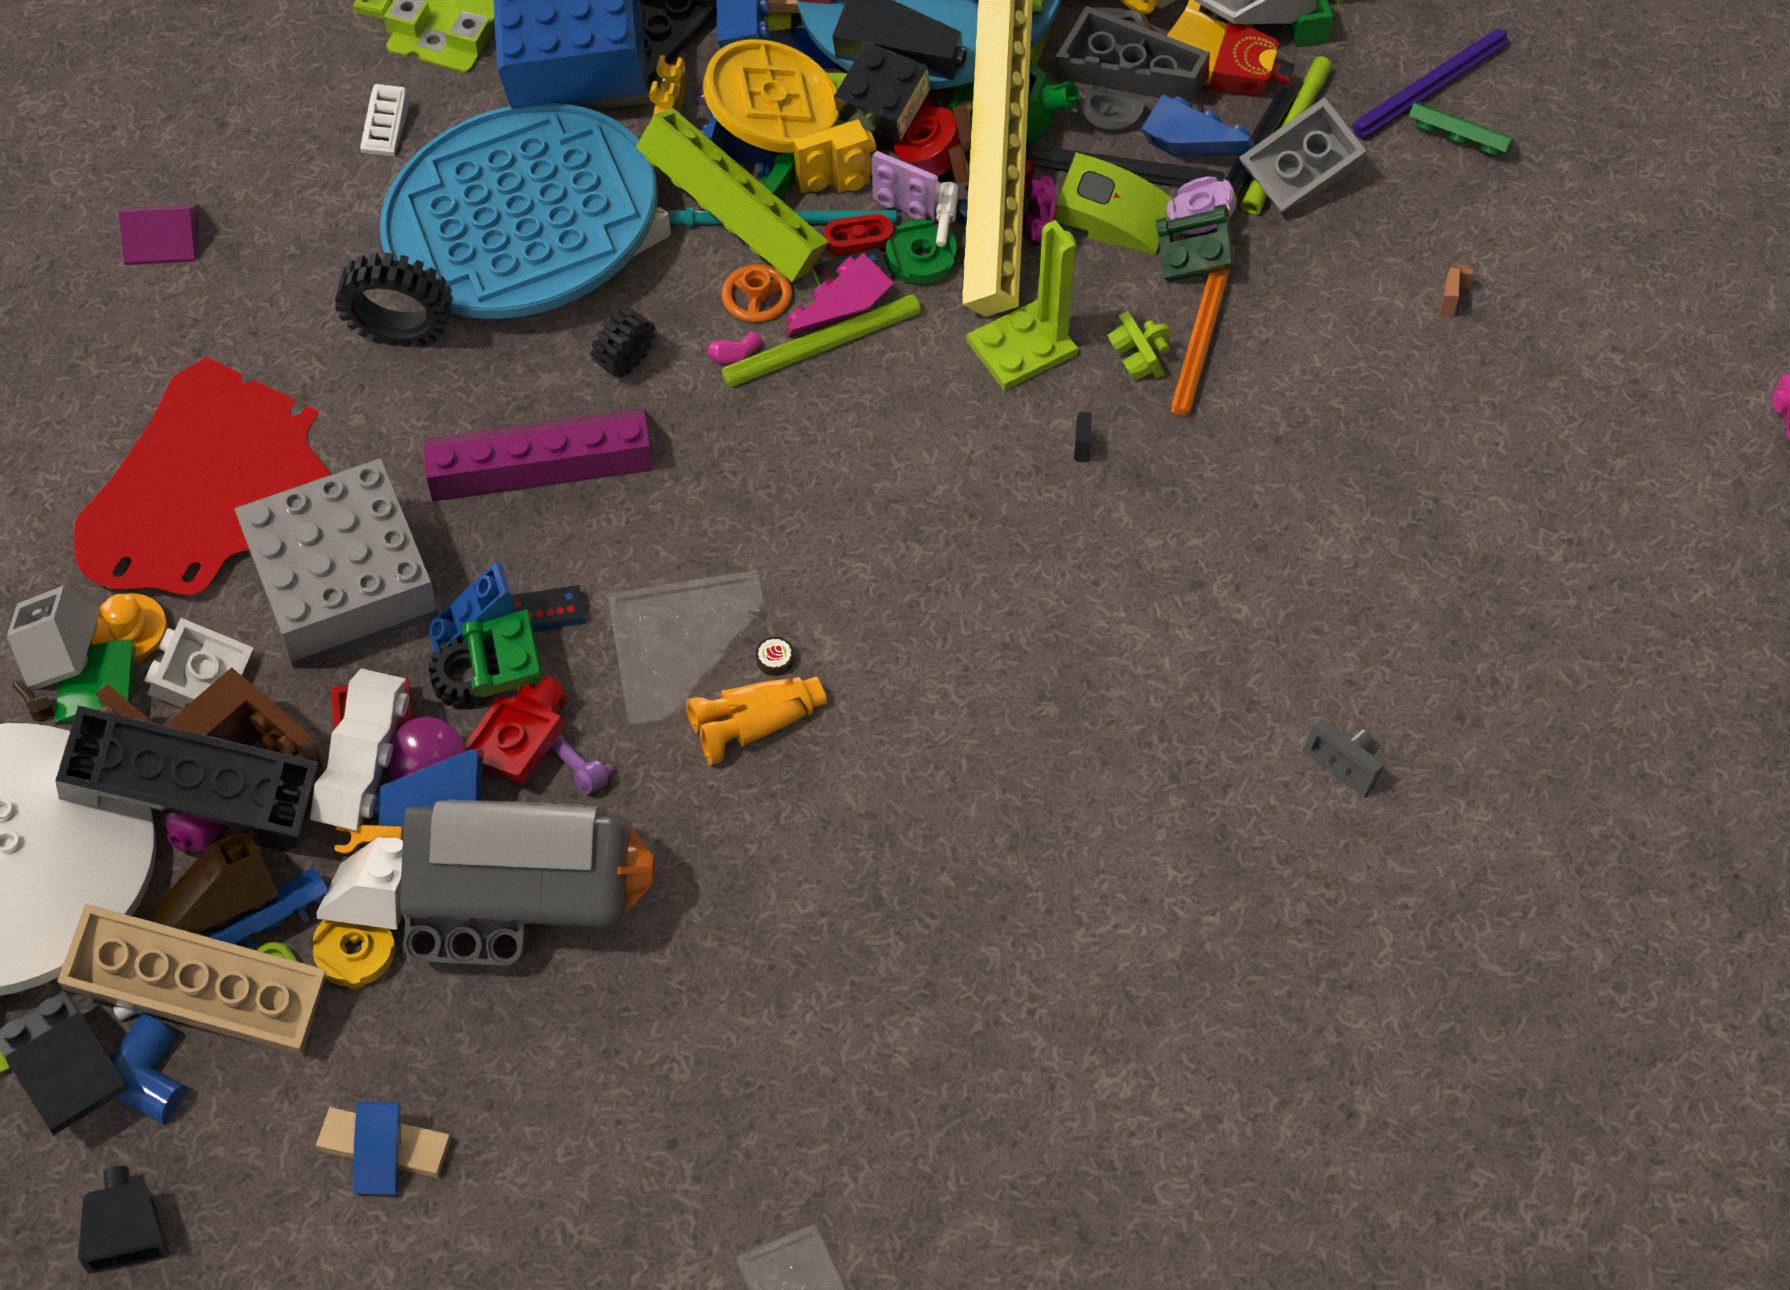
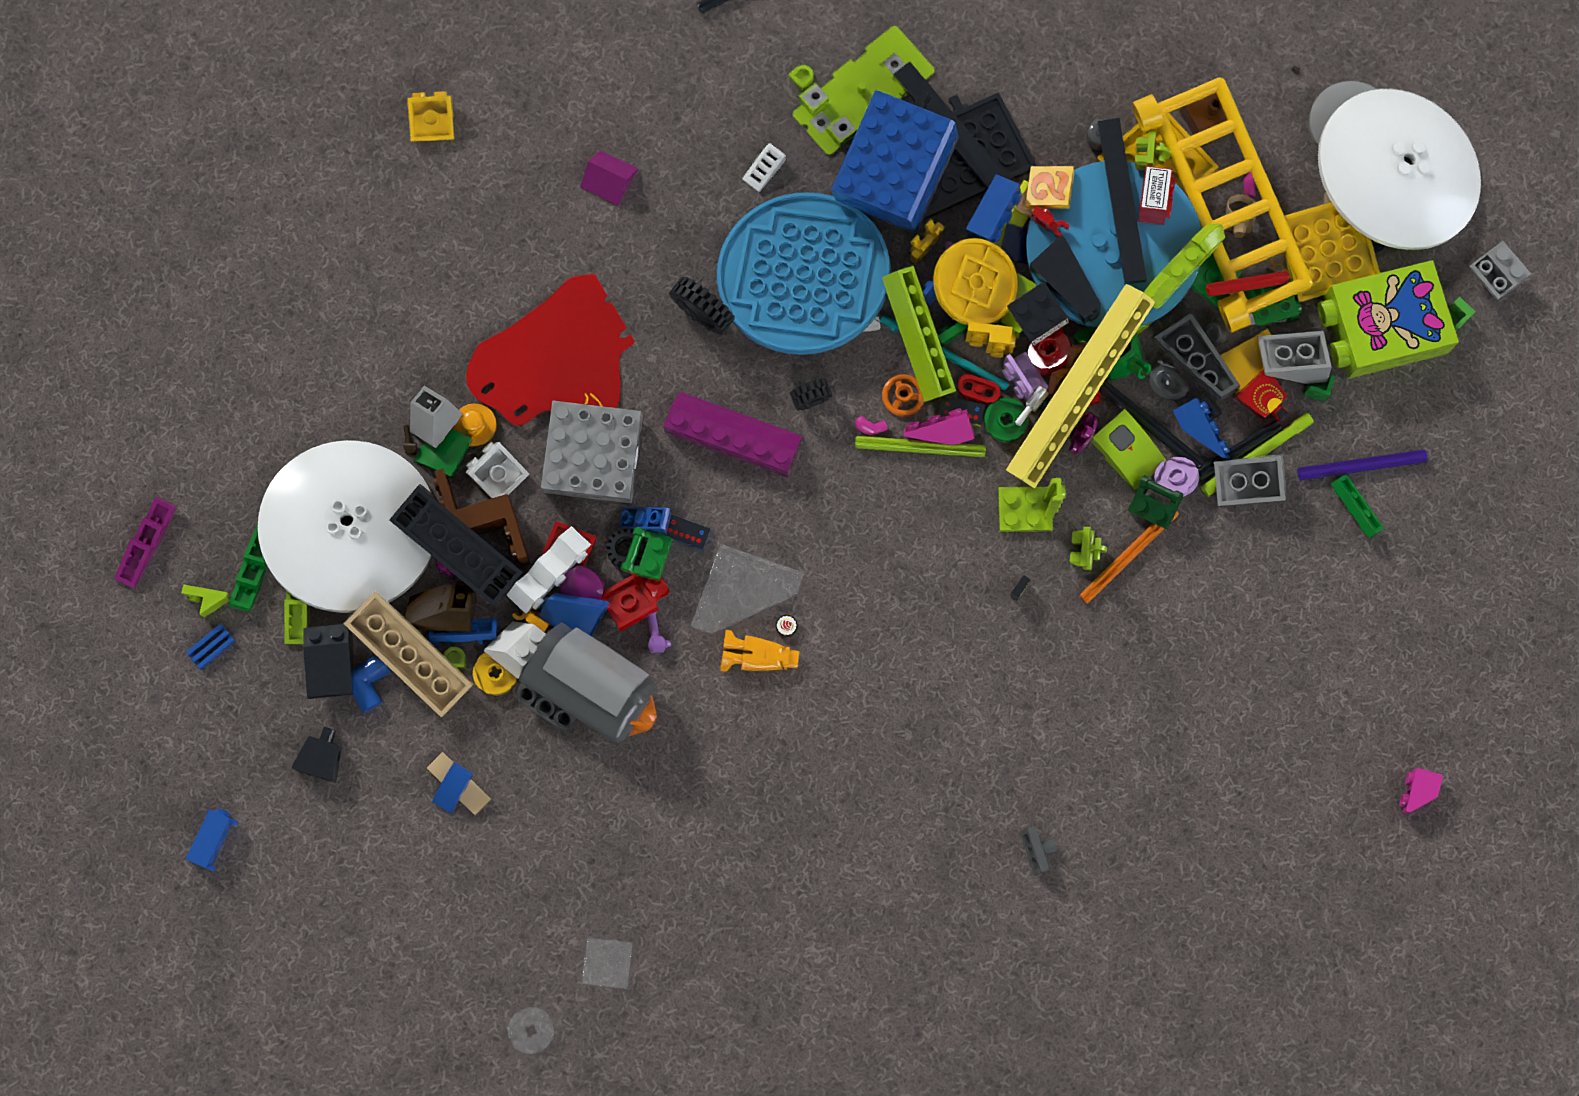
camera: 30 degrees right, 20 degrees up
nougat slope [1439,264,1474,317] -> none

